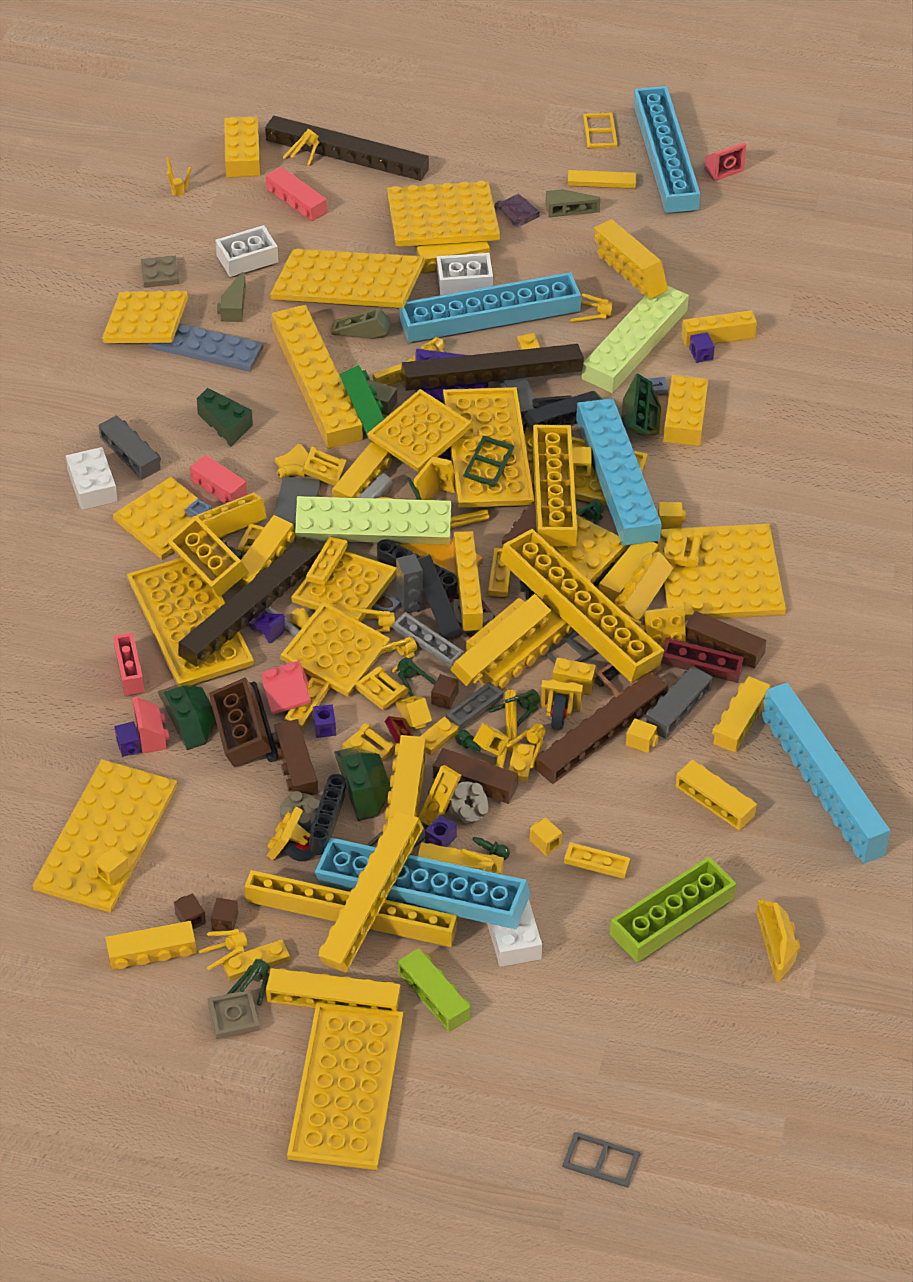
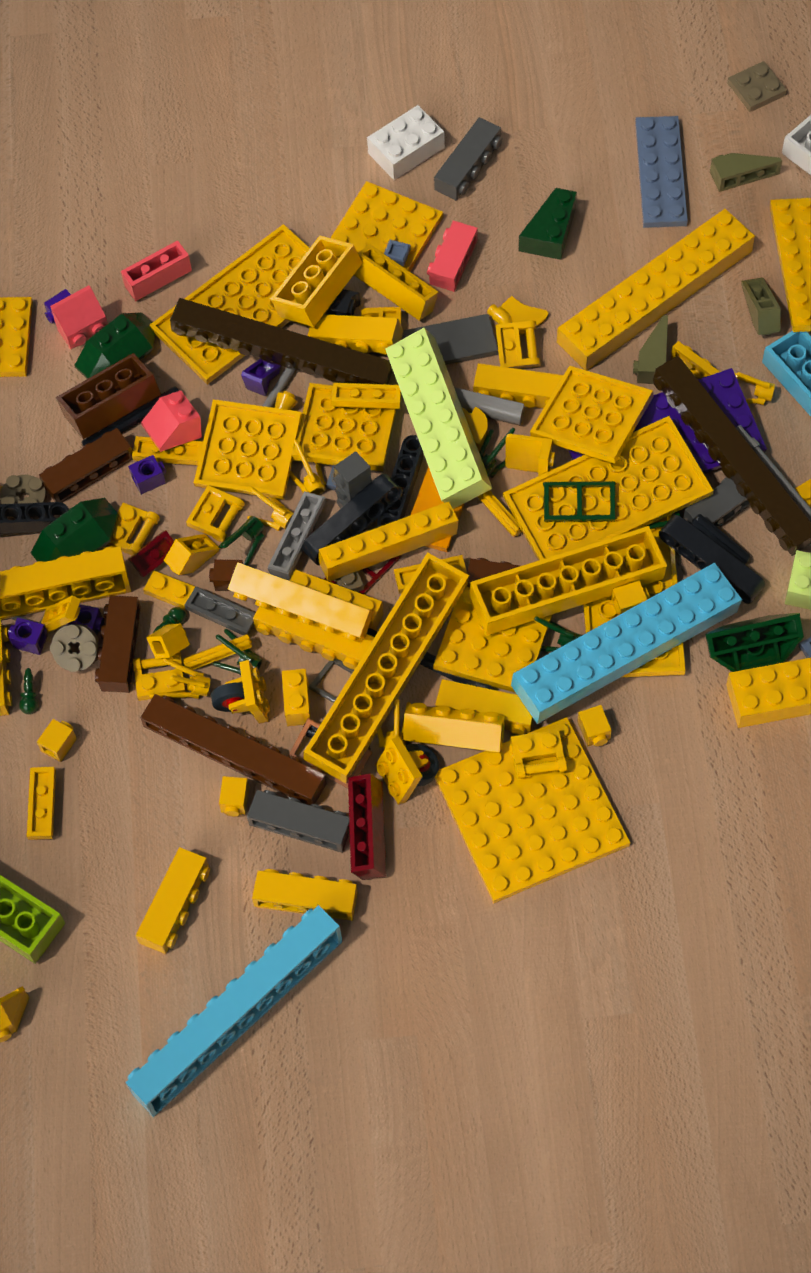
camera: 75 degrees right, 15 degrees up
yellow plate [102,291,189,343] -> none
green brick [339,365,387,442] -> none
reddish brown brick [685,611,767,669] -> none

